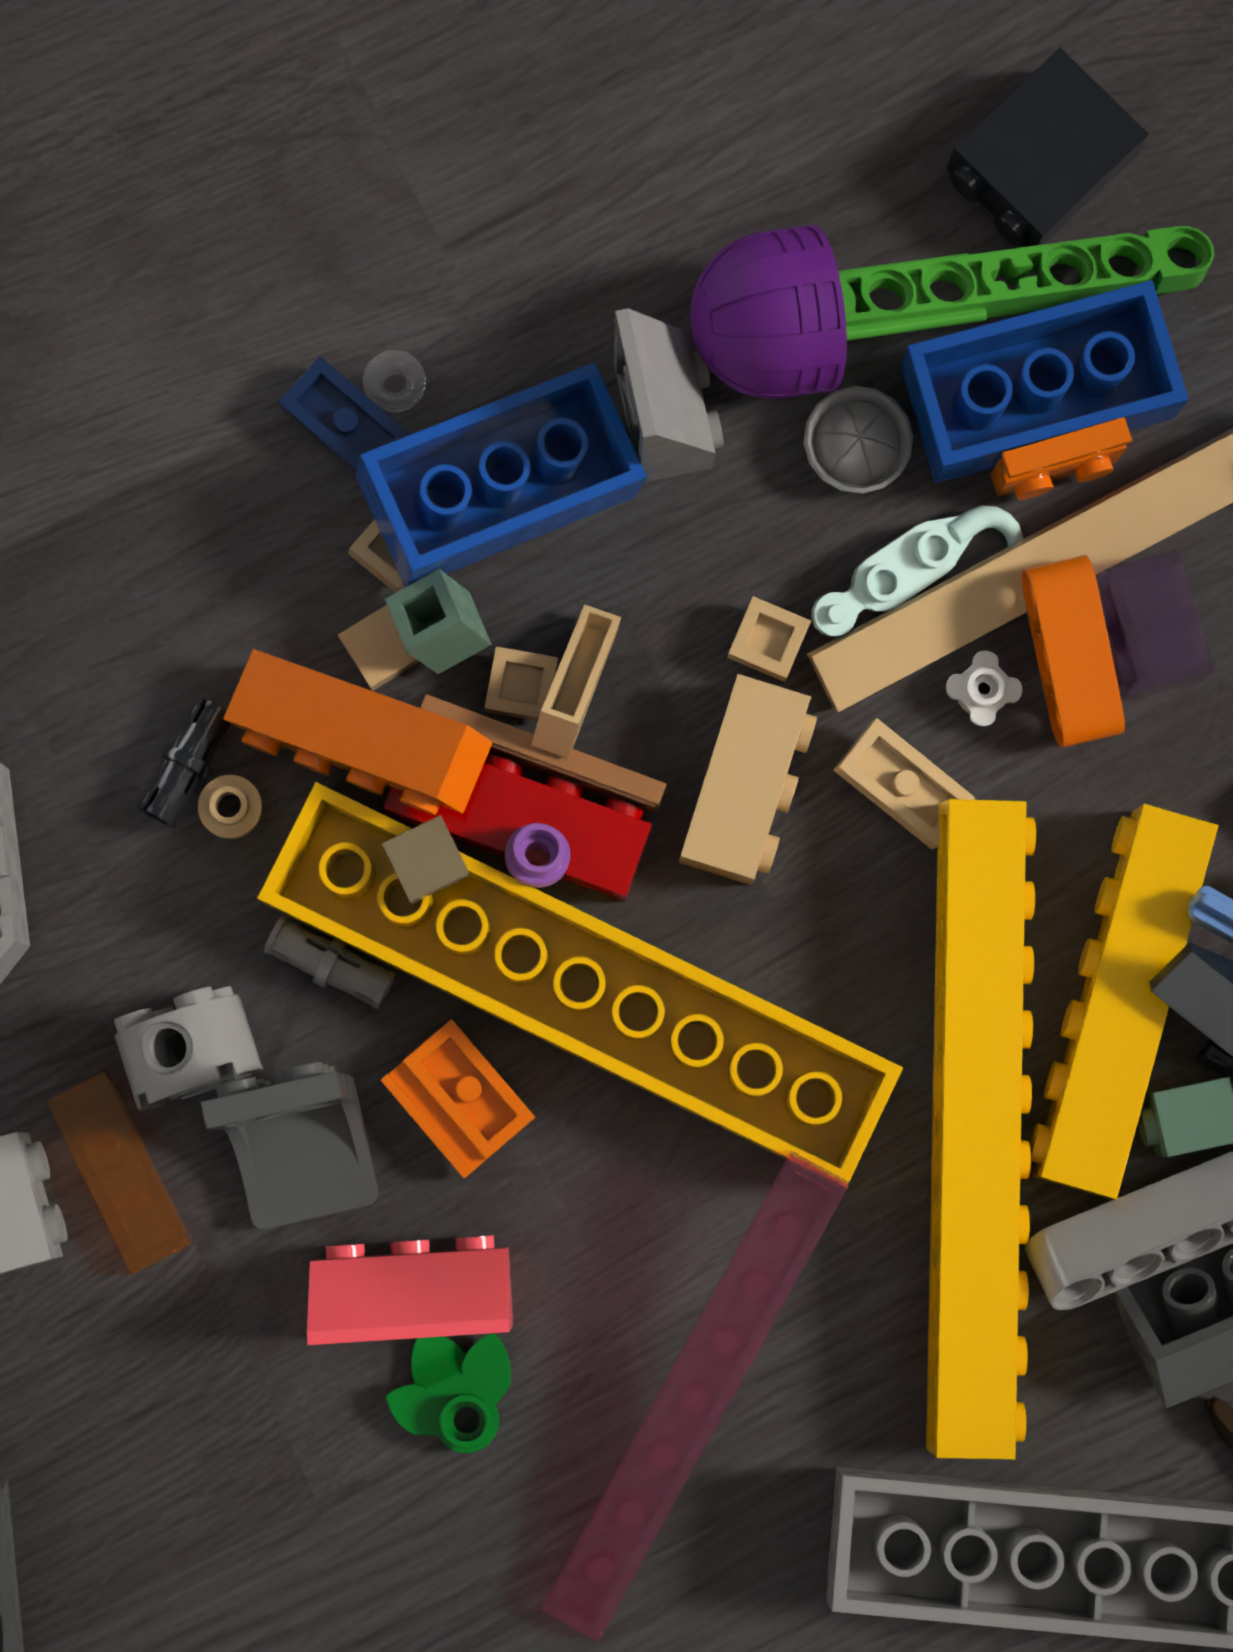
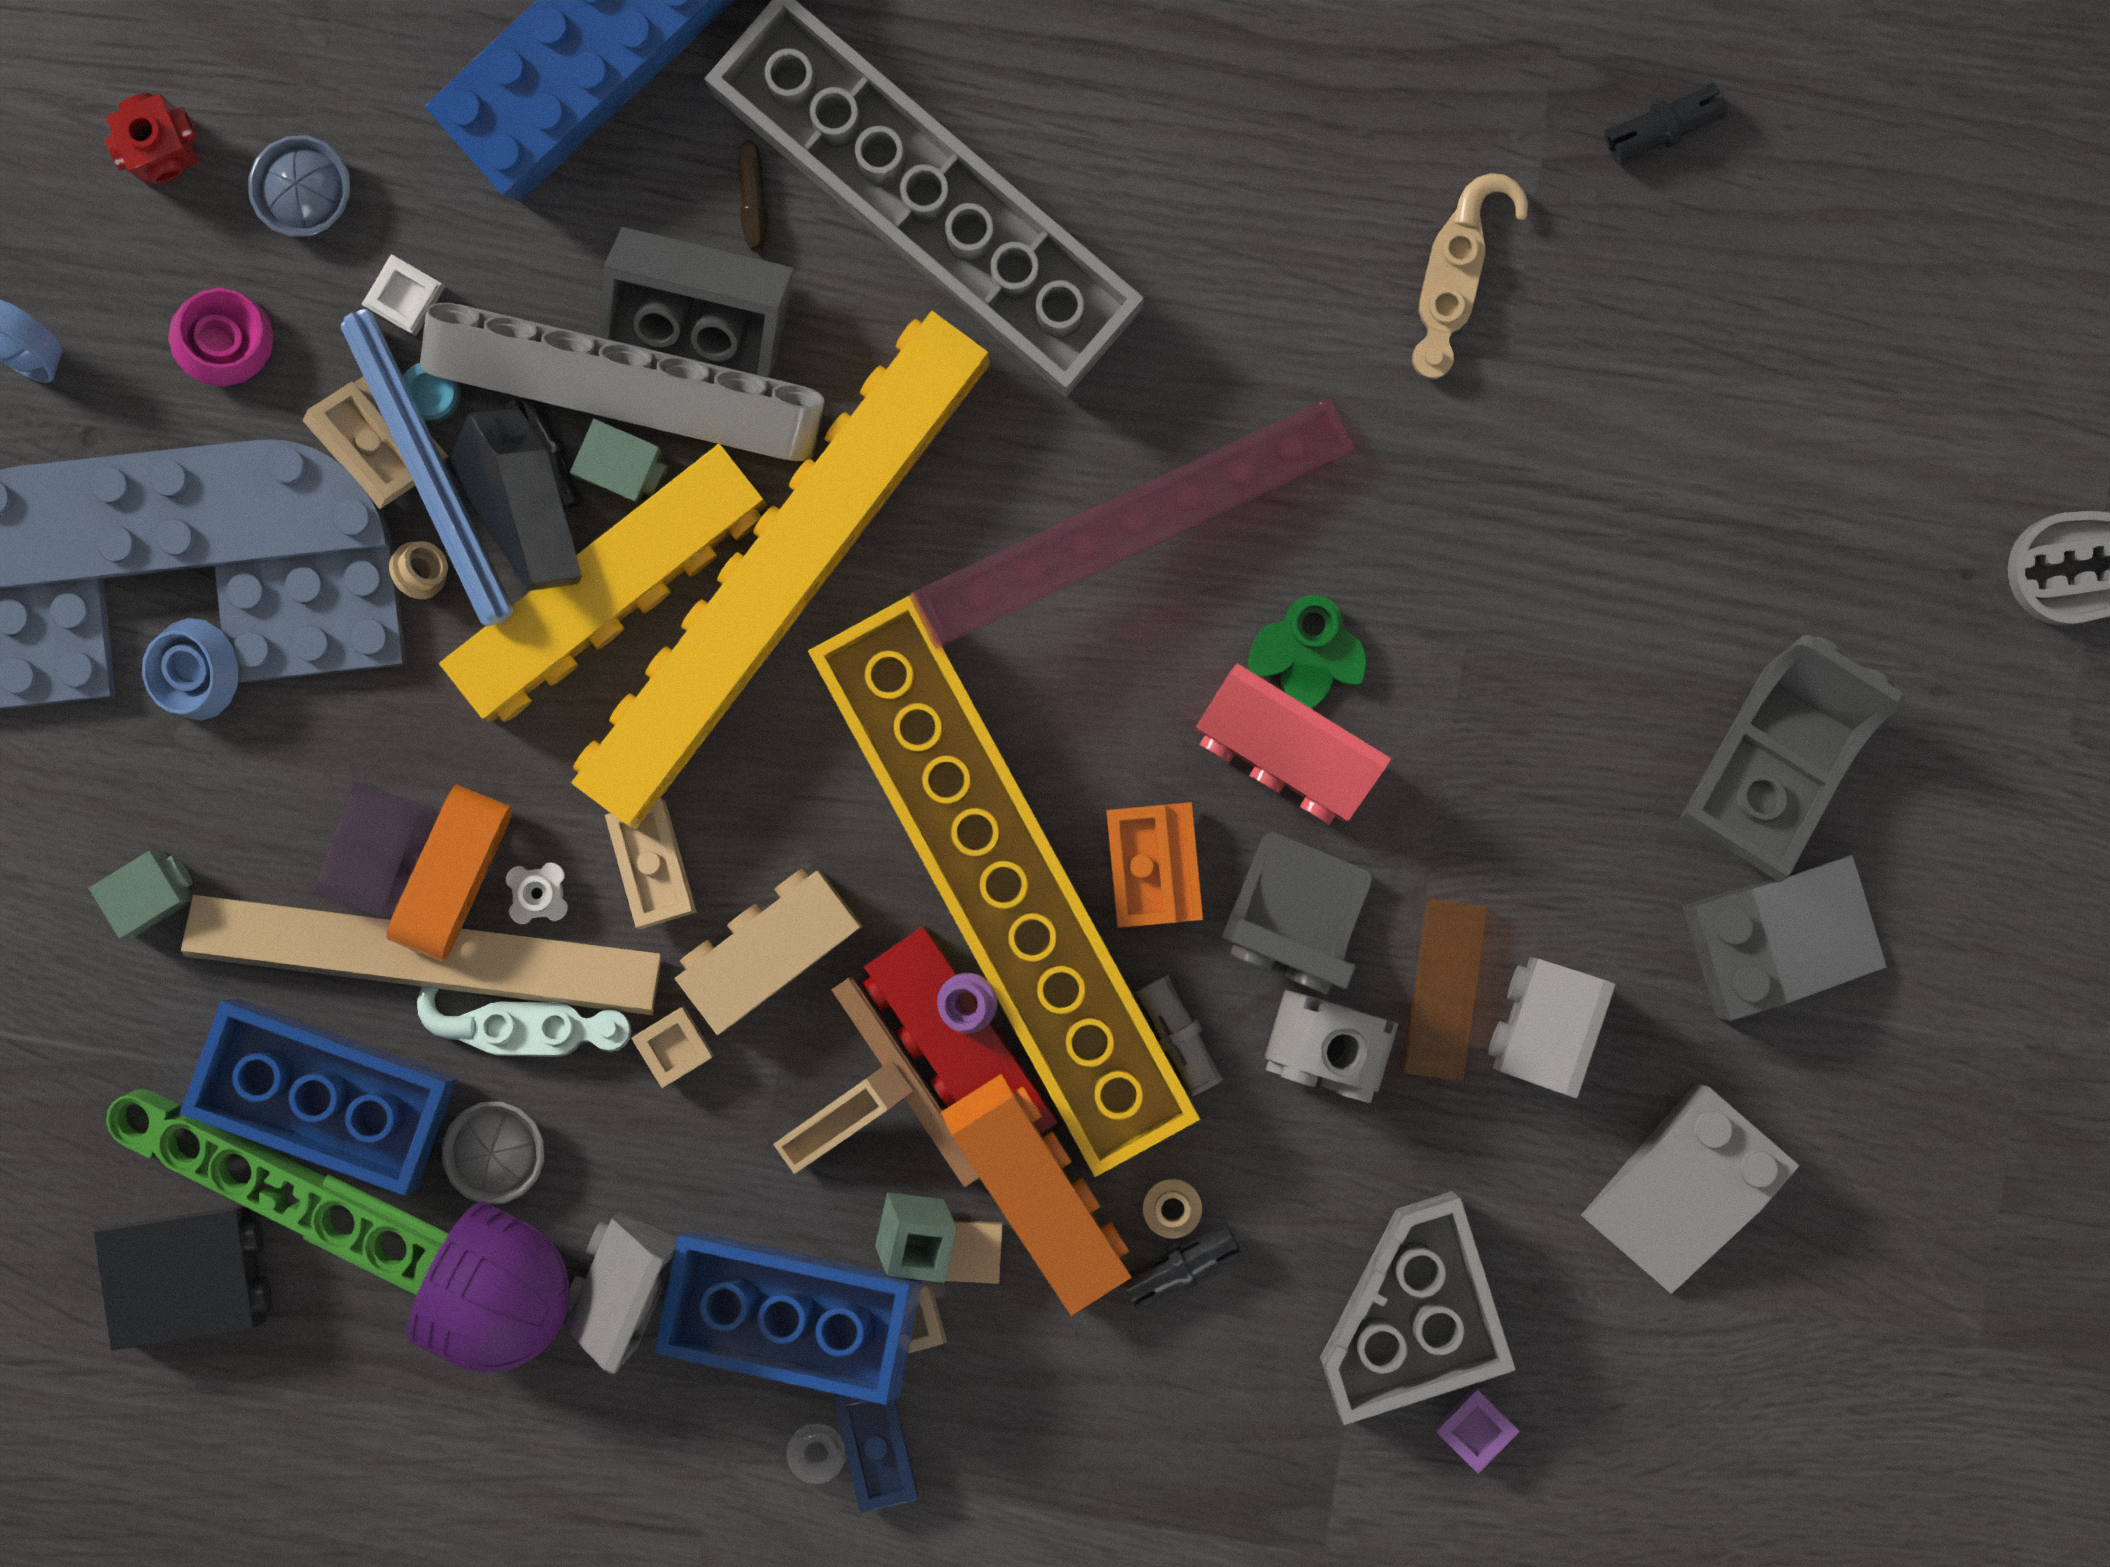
camera: 145 degrees left, 5 degrees up
dark tan tile [382,815,470,904] -> none
tan plate [484,647,559,721] -> none
orange plate [990,417,1132,500] -> none

